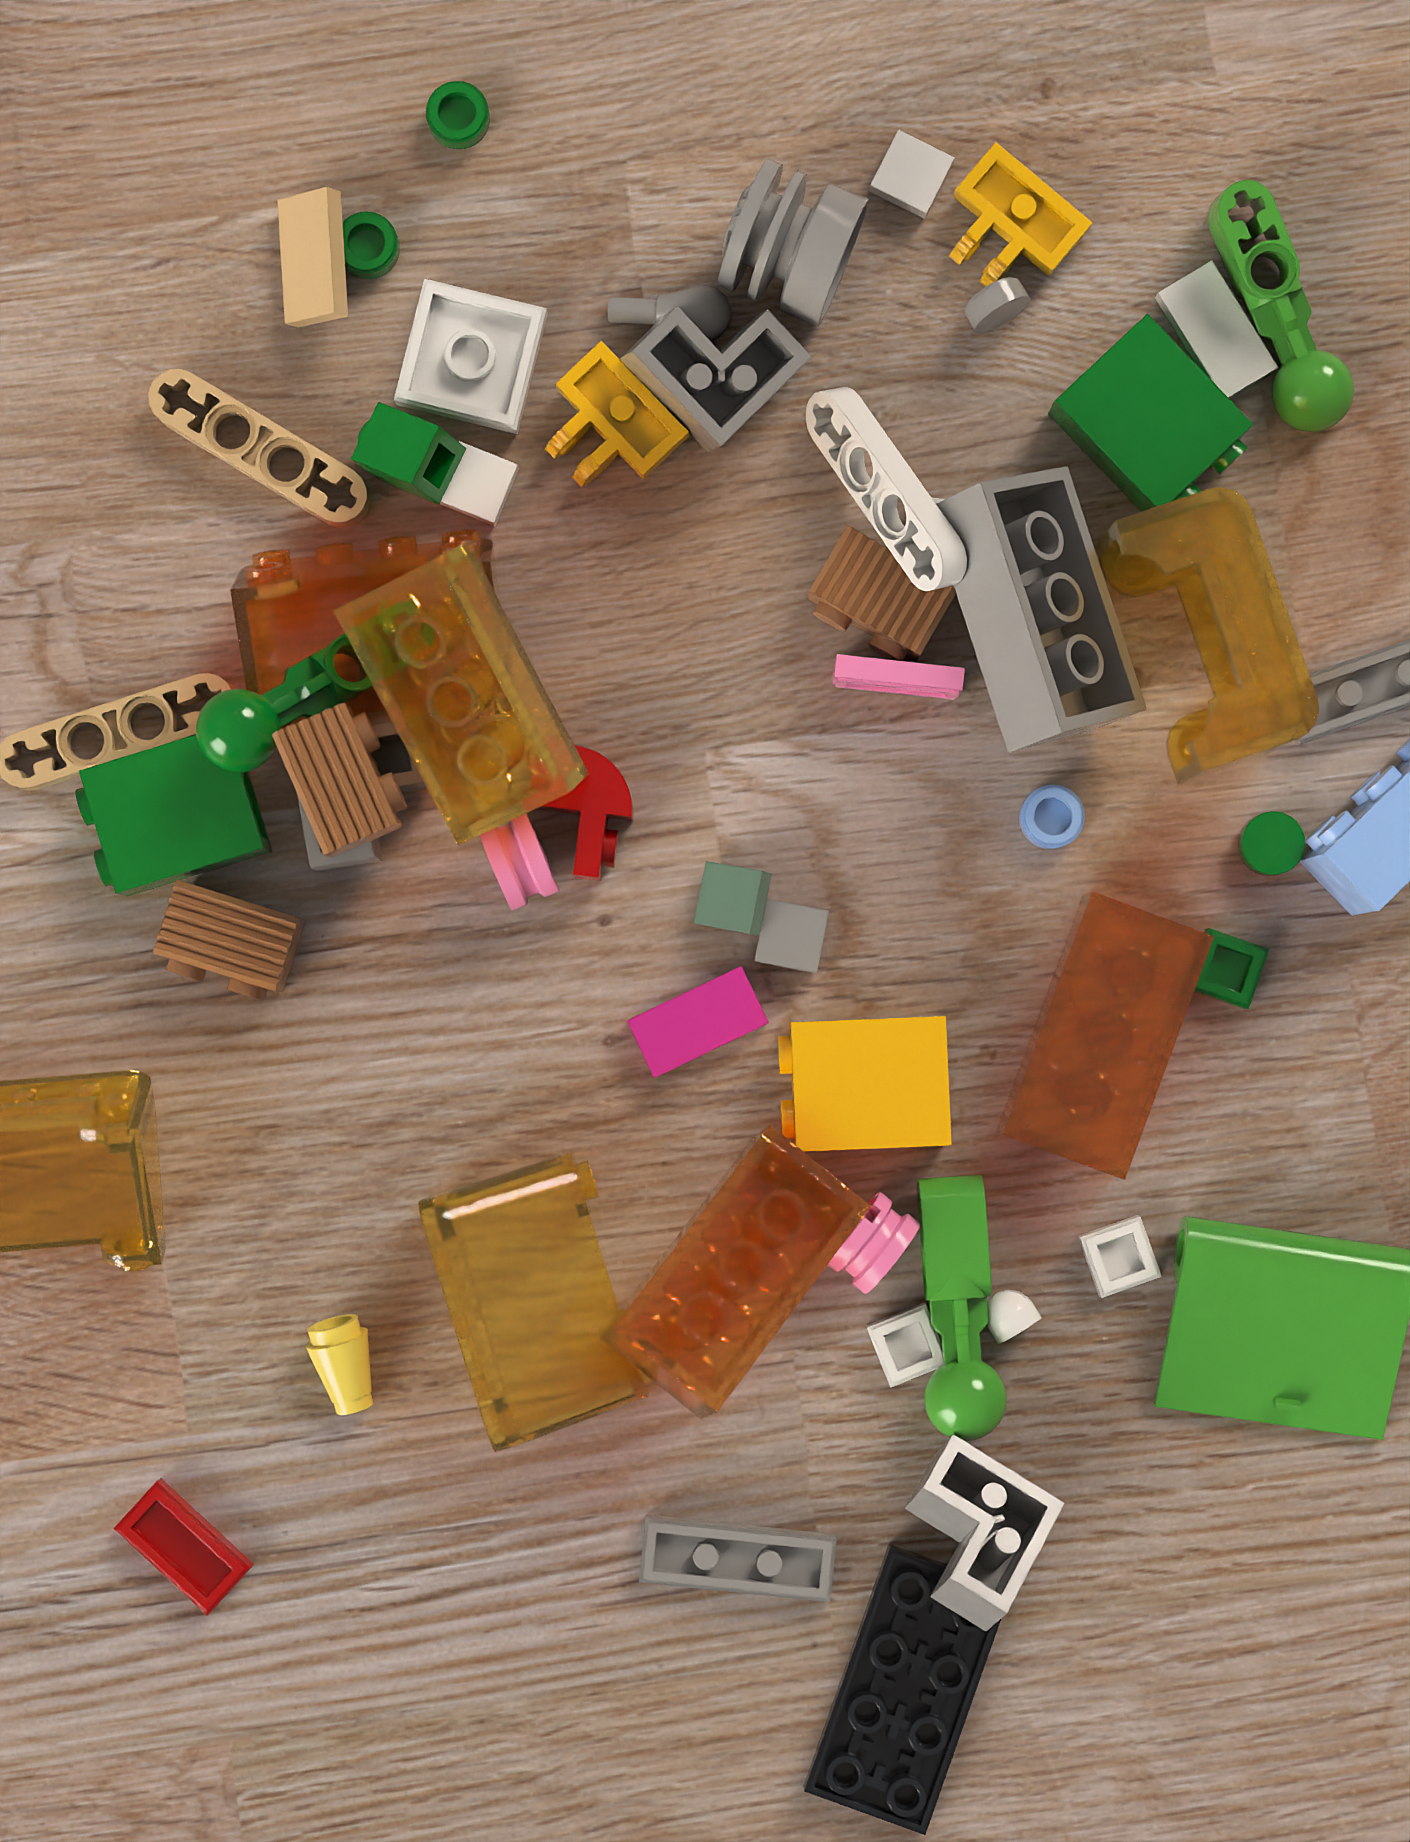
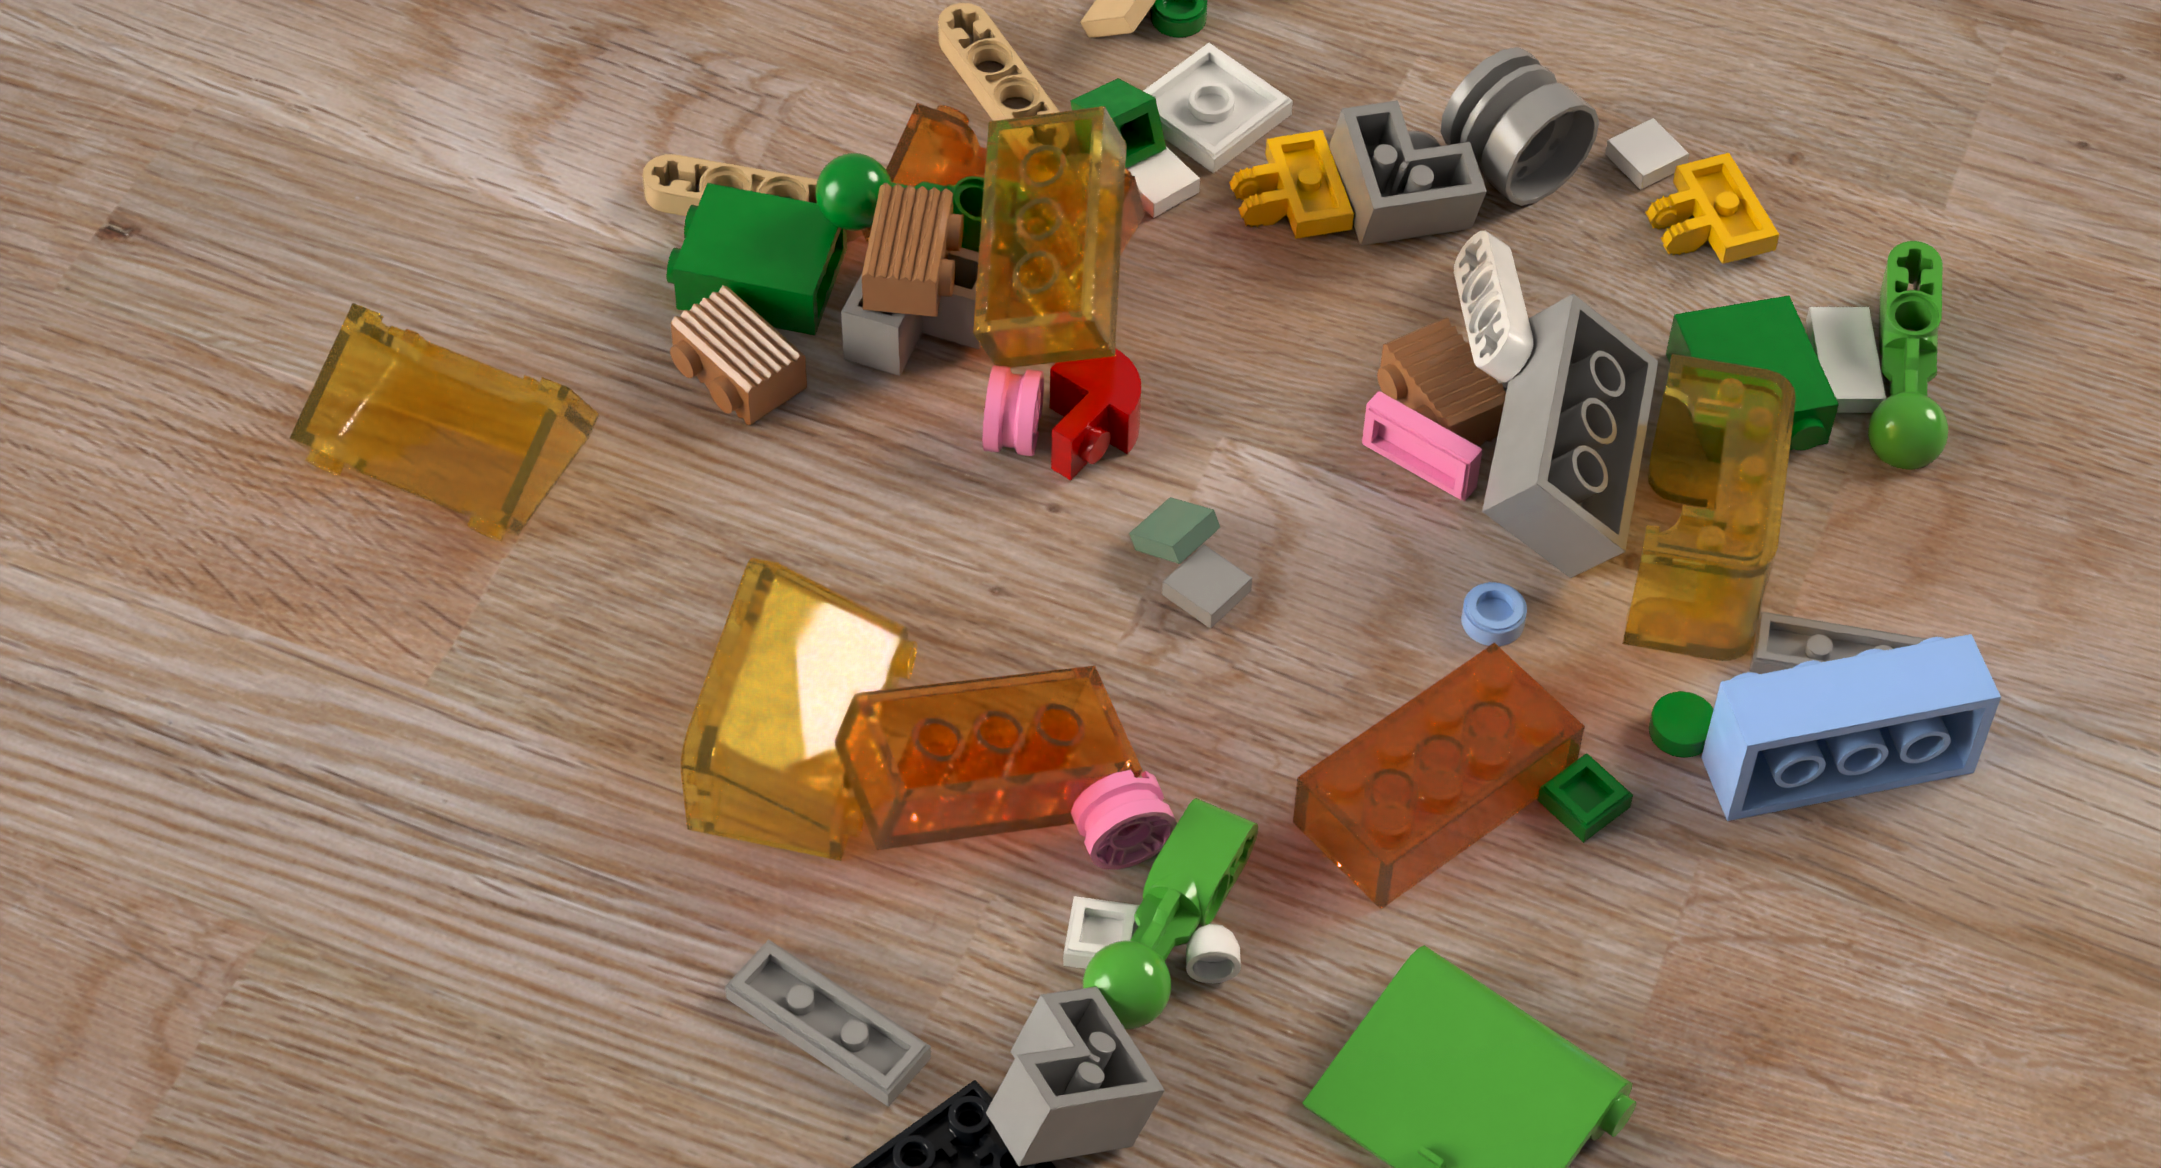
camera: 25 degrees right, 35 degrees down
red tile [113,1478,254,1616] -> none
light yellow cone [305,1314,373,1415] -> none
dark pink tile [627,966,769,1078] -> none
yellow brick [778,1016,952,1152] -> none
light grey tile [964,277,1030,334] -> none
white tile [1078,1215,1162,1298] -> none

